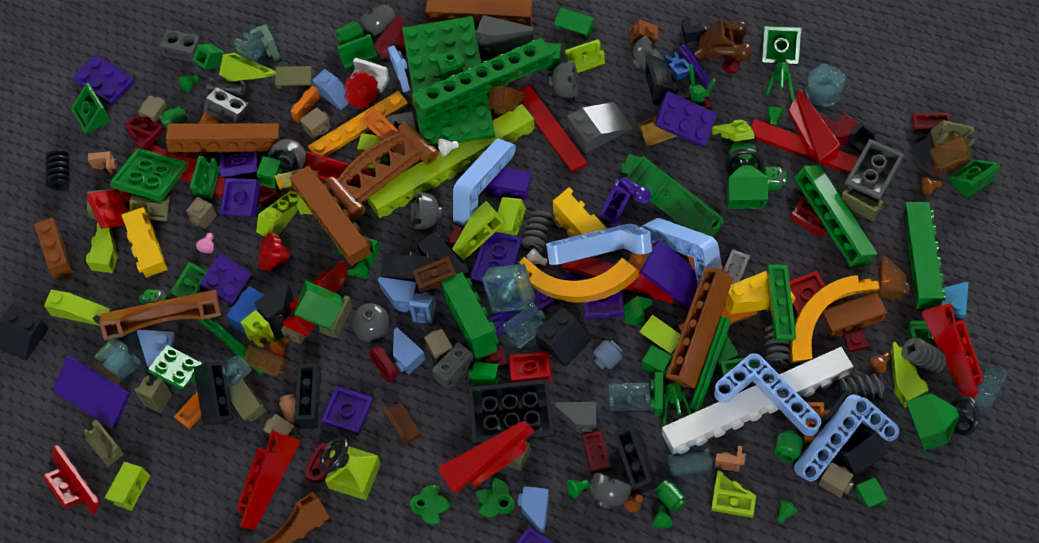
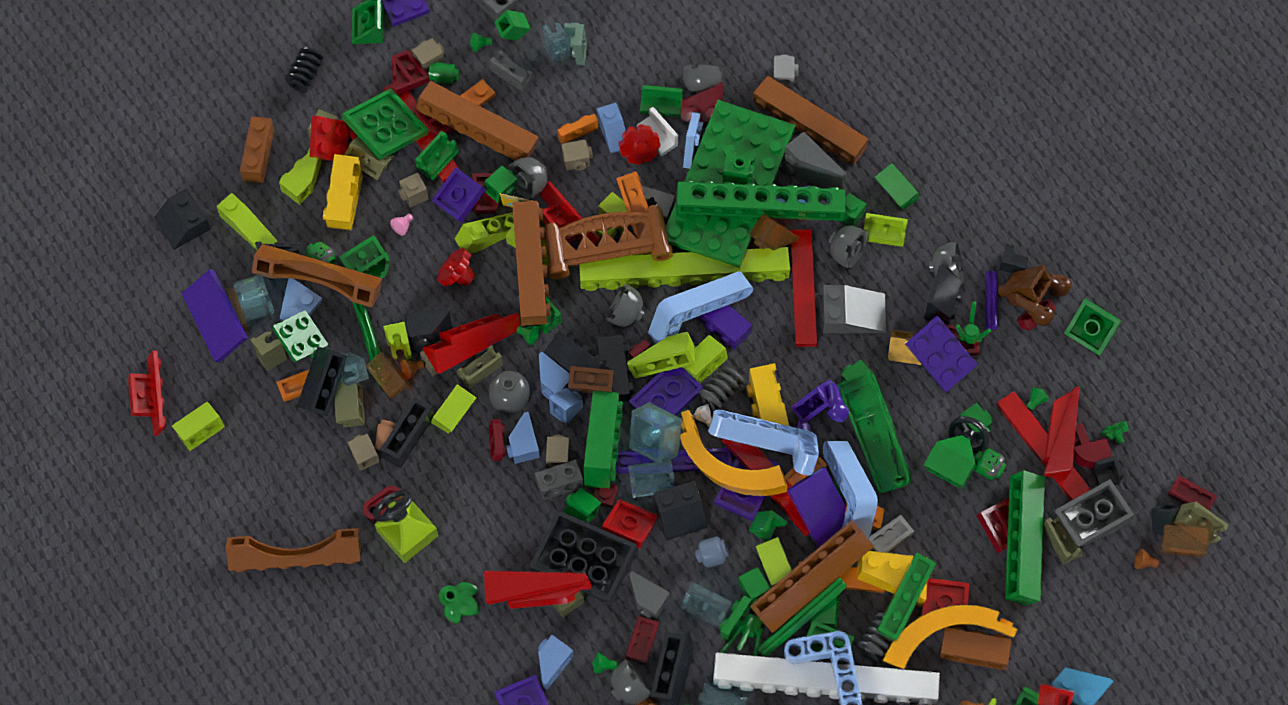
camera: 25 degrees right, 5 degrees up
olive hinge [84,419,124,467] -> none
nougat bracket [88,151,117,176] -> none
dark purple plate [199,253,252,305] -> none
dark grey brick [203,88,248,124] -> none
lime slope [219,53,276,82] -> none
dark purple plate [219,152,259,178] -> none
blue brick [227,286,264,332] -> none
red wedge [237,430,300,530] -> none
olive hinge [275,66,314,88] -> none
green slope [294,280,343,330] -> none
light orange plate [308,91,409,156] -> none
dark purple plate [321,386,374,435] -> none
green brick [335,21,364,45] -> none
reddish brown panel [382,402,421,446] -> none
white rock [438,139,459,156] -> none
green plate [476,478,514,517] -> none
dark orange bracket [629,19,658,43] -> none
blue plate [665,52,690,80] -> none
lime wing [711,120,754,141] -> none
green plant [765,62,795,102] -> none
clear light blue brick [806,64,845,107] -> none
dark red plate [843,328,869,353] -> none
clear orange slope [880,256,910,301] -> none
green brick [903,202,946,309] -> none
green slope [947,159,1000,199] -> none
none -> lime hinge [431,384,476,434]
none -> green plant [1101,421,1129,444]

